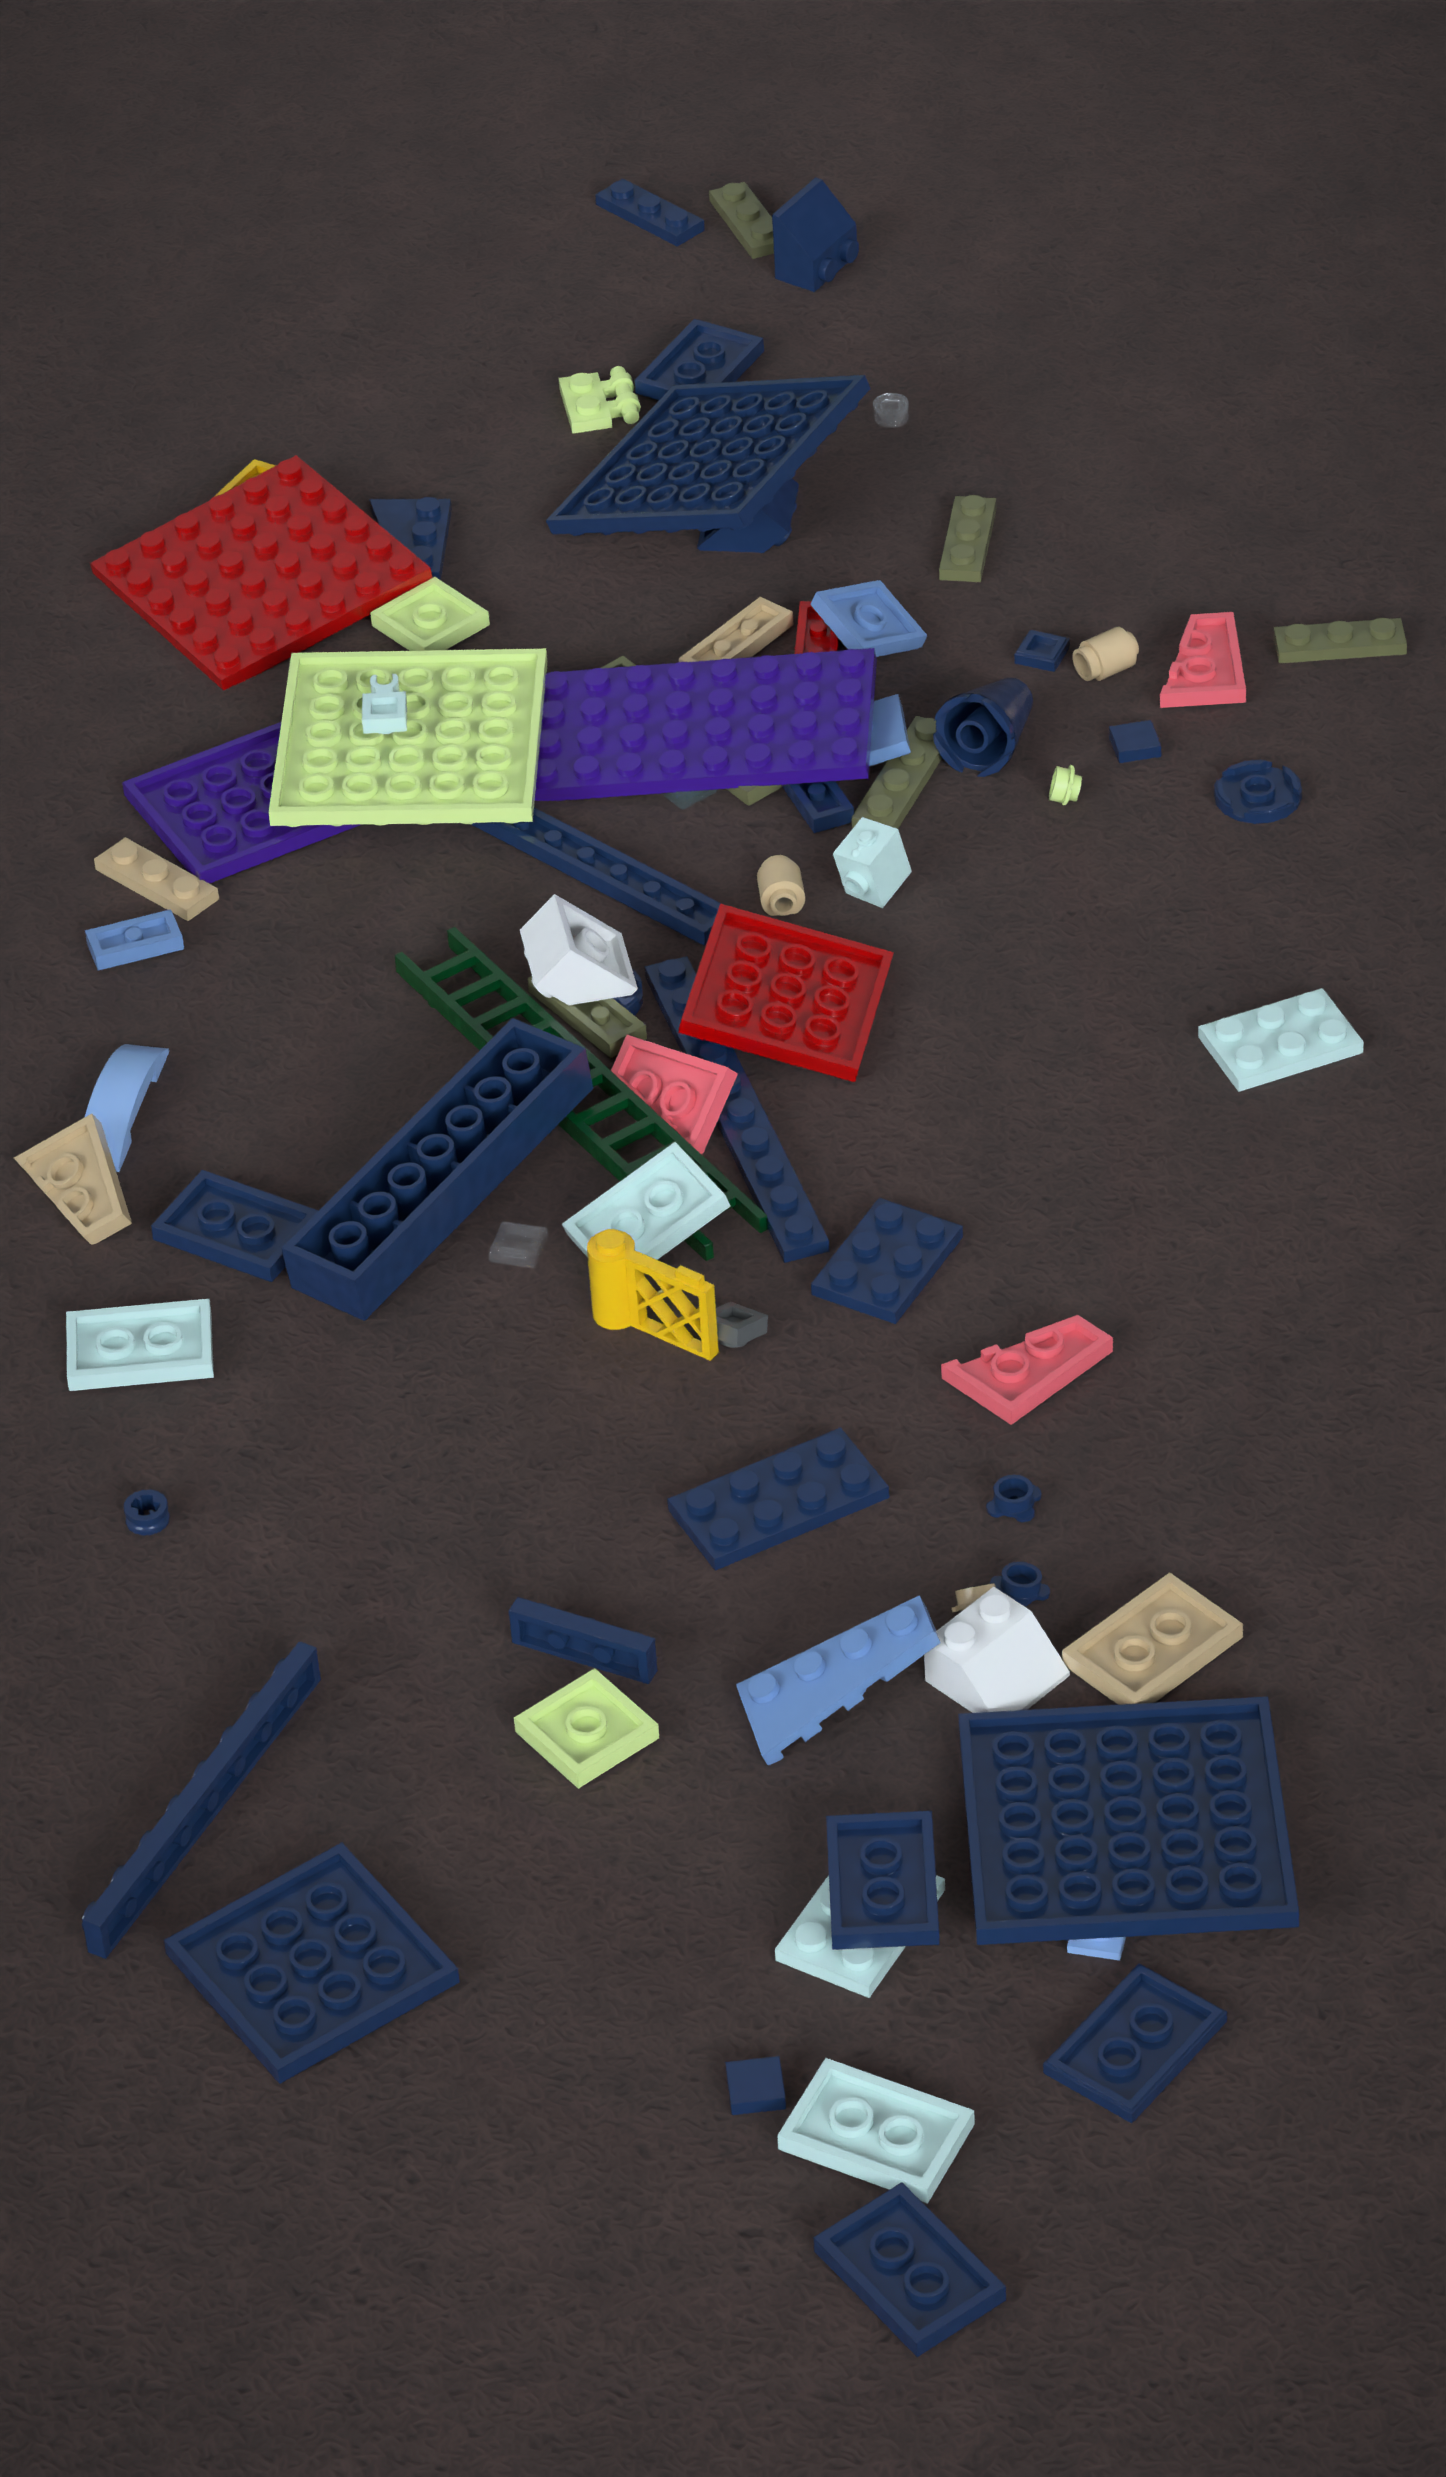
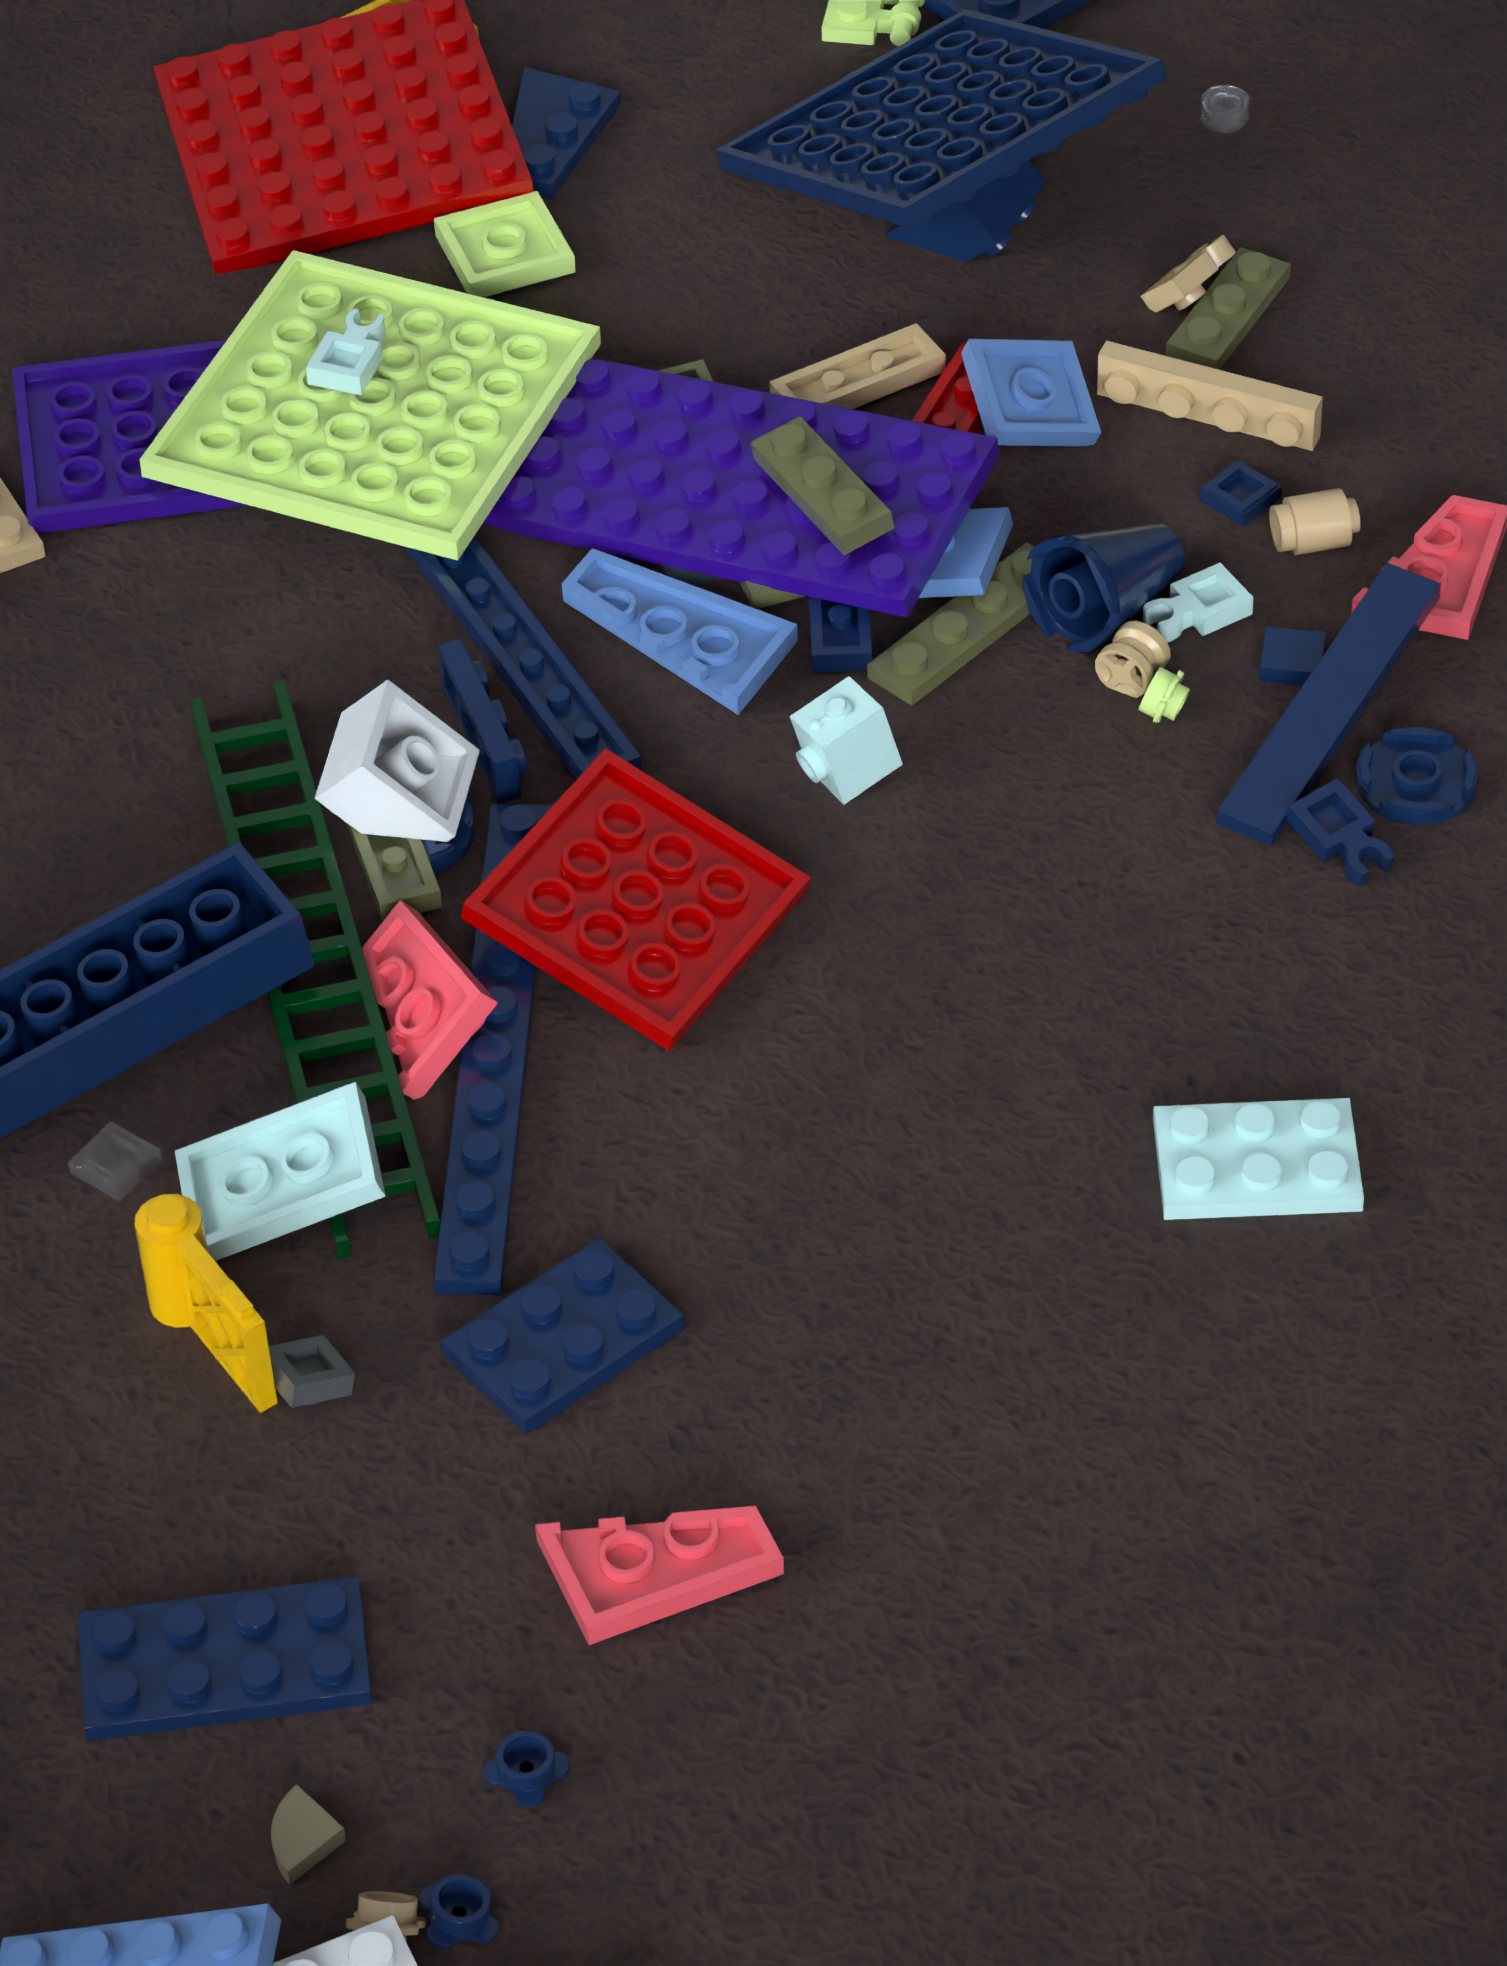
camera: 20 degrees right, 5 degrees up
tan brick [757,855,805,916] -> none
none -> dark tan tile [271,1785,346,1885]
none -> dark blue plate [438,639,528,803]
none -> medium blue wing [562,548,798,715]
none -> olive plate [750,416,894,555]
none -> tan wheel [1095,621,1171,698]
none -> tan plate [1097,341,1323,451]
none -> tan plate [1141,234,1236,312]
none -> light aqua plate [1143,563,1253,643]
none -> dark blue tile [1217,563,1441,846]
none -> dark blue plate [1285,778,1394,886]

